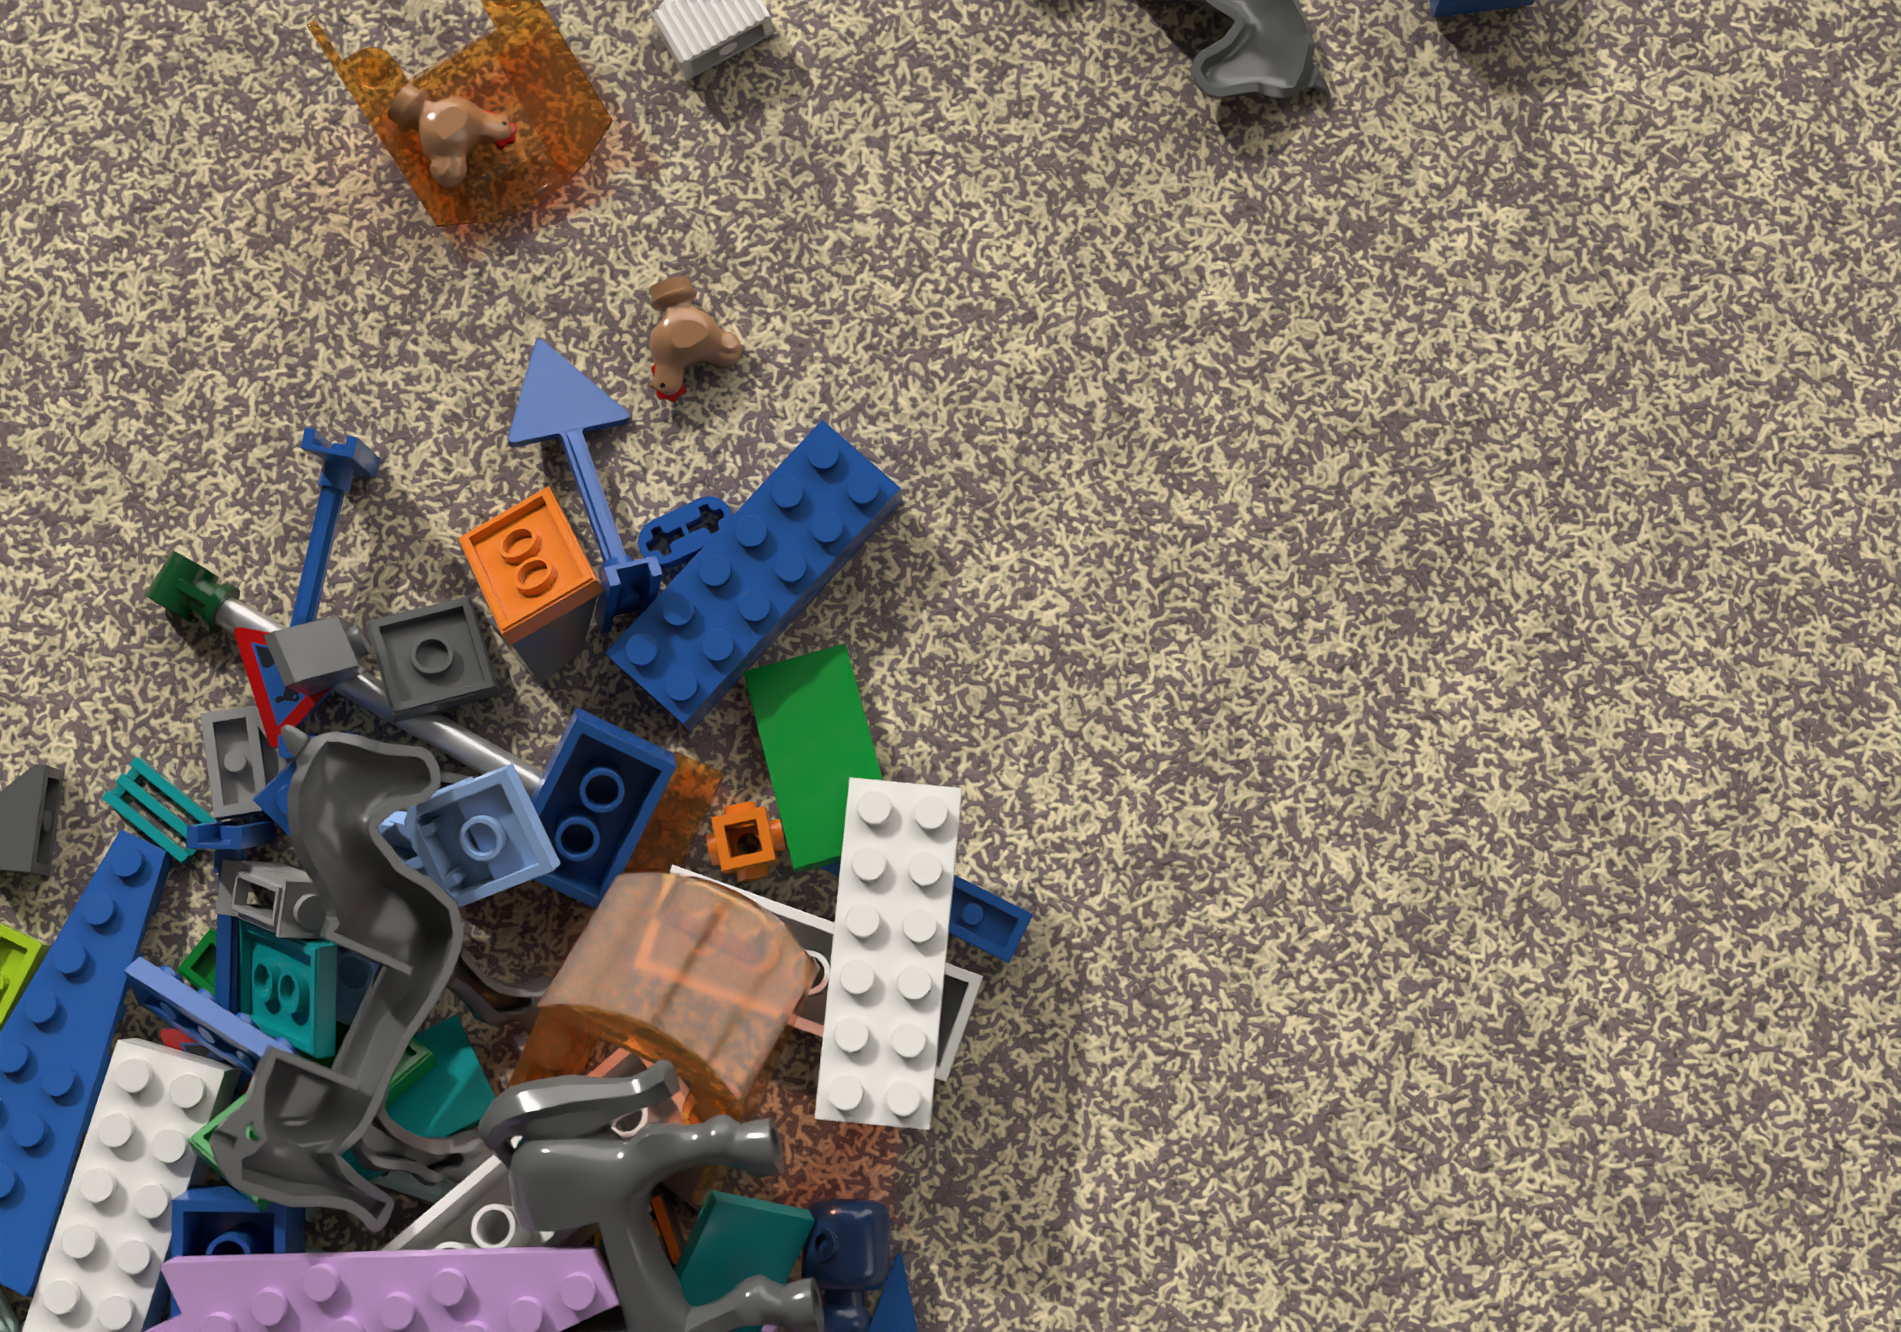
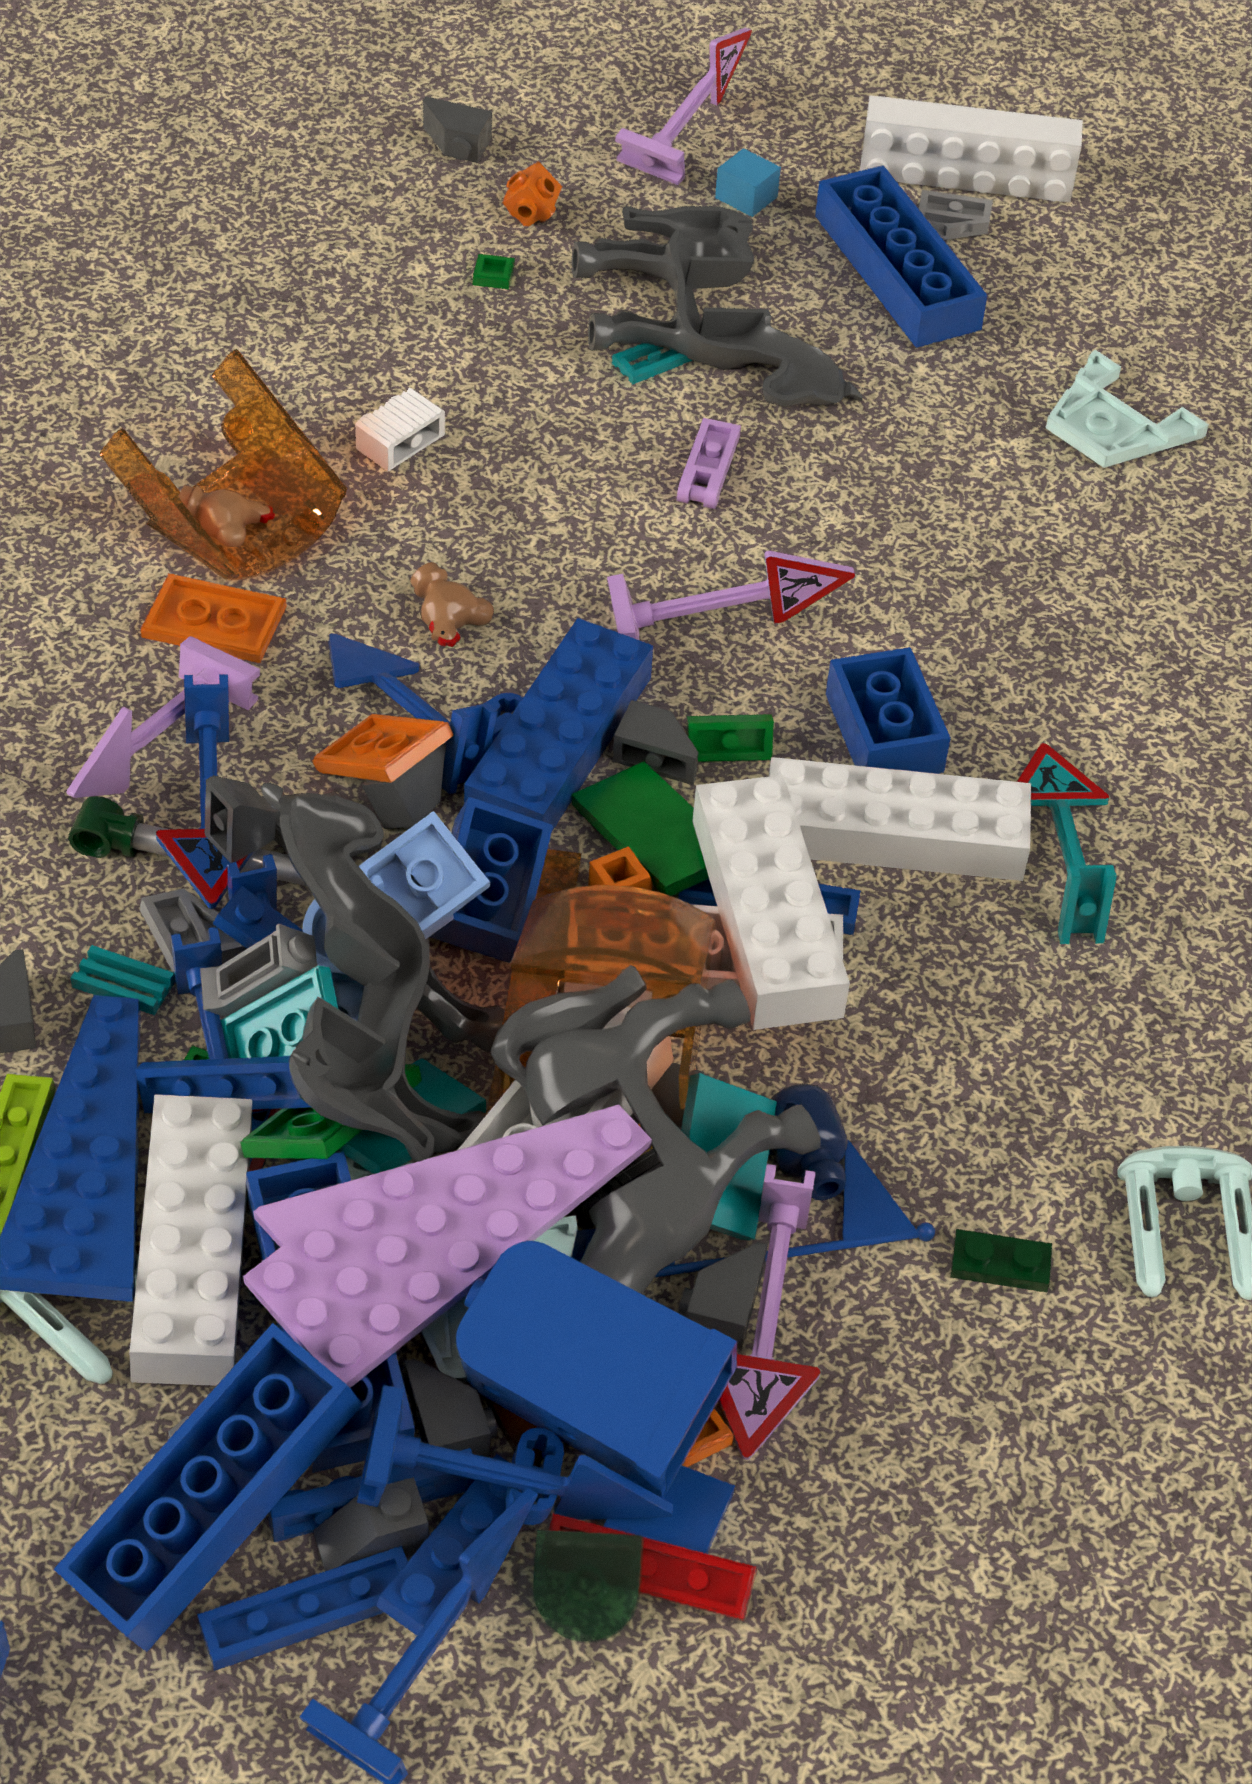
camera: 25 degrees left, 30 degrees down
none -> lavender piece [67,636,260,798]
none -> orange tile [140,573,287,663]
none -> lavender piece [607,551,855,640]
none -> dark grey slope [613,700,699,785]
none -> lavender plate [677,418,741,509]
none -> green tile [686,714,774,762]
none -> white brick [769,757,1031,881]
none -> blue brick [826,647,951,774]
none -> teal piece [1017,743,1117,944]
none -> light aqua wing [1046,350,1209,468]

